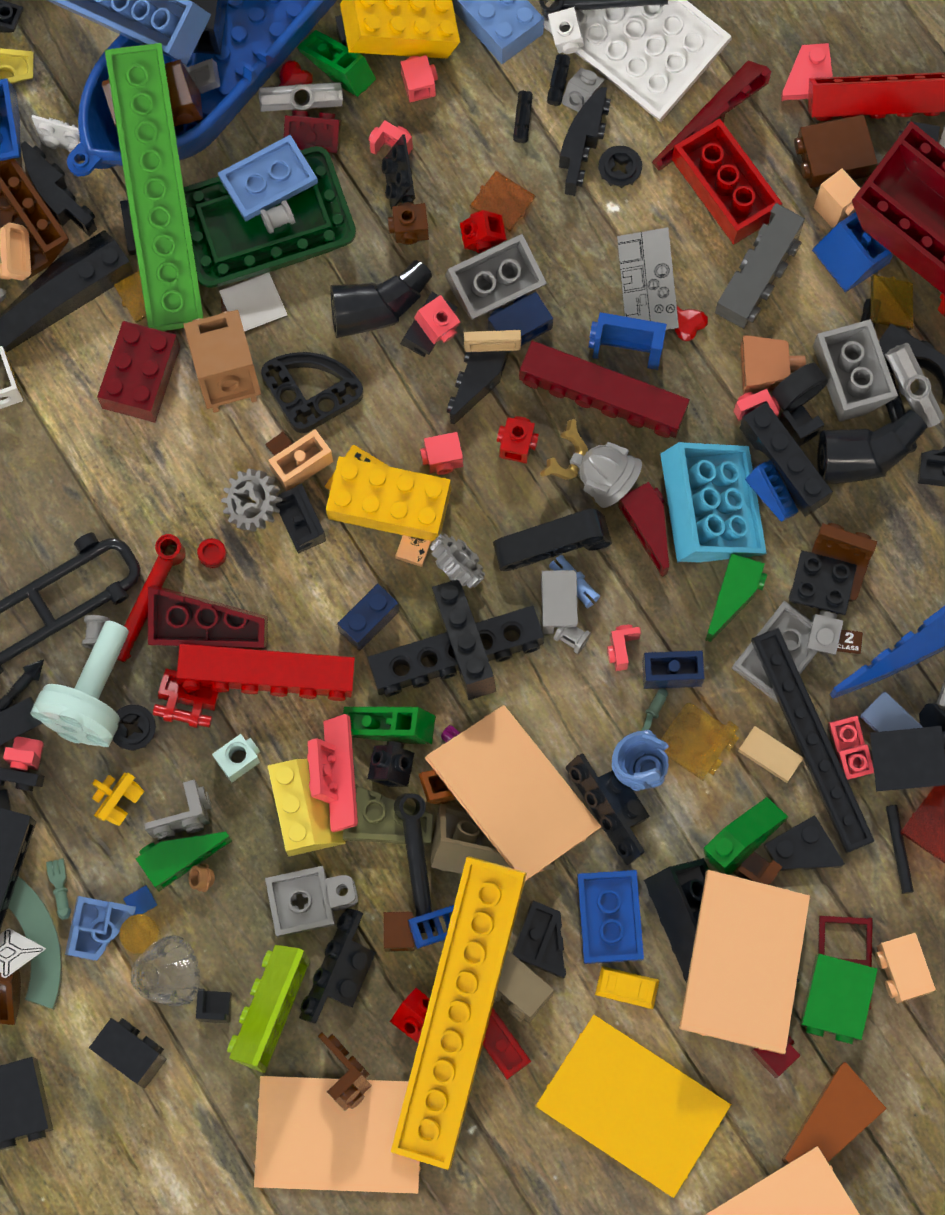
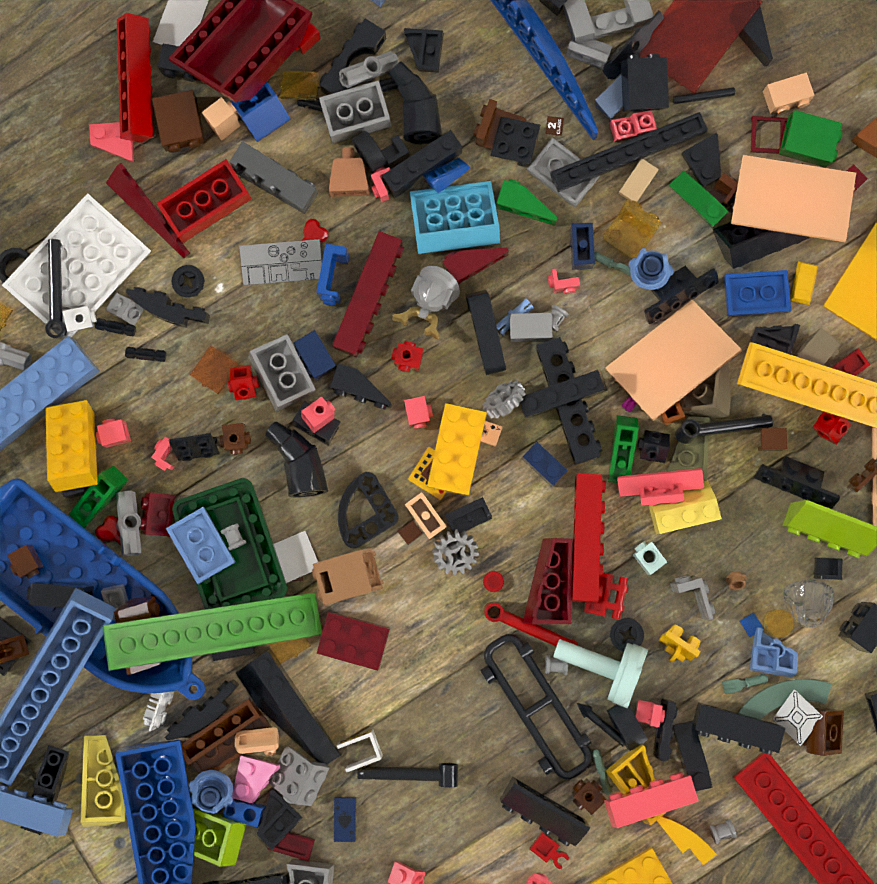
camera: 85 degrees left, 10 degrees up
green slope [136,832,232,892] -> none
light grey plate [265,866,359,938] -> none
blue slope [407,905,454,949] -> none
tan tile [464,330,521,352] -> none
light grey bracket [806,611,843,655] -> none

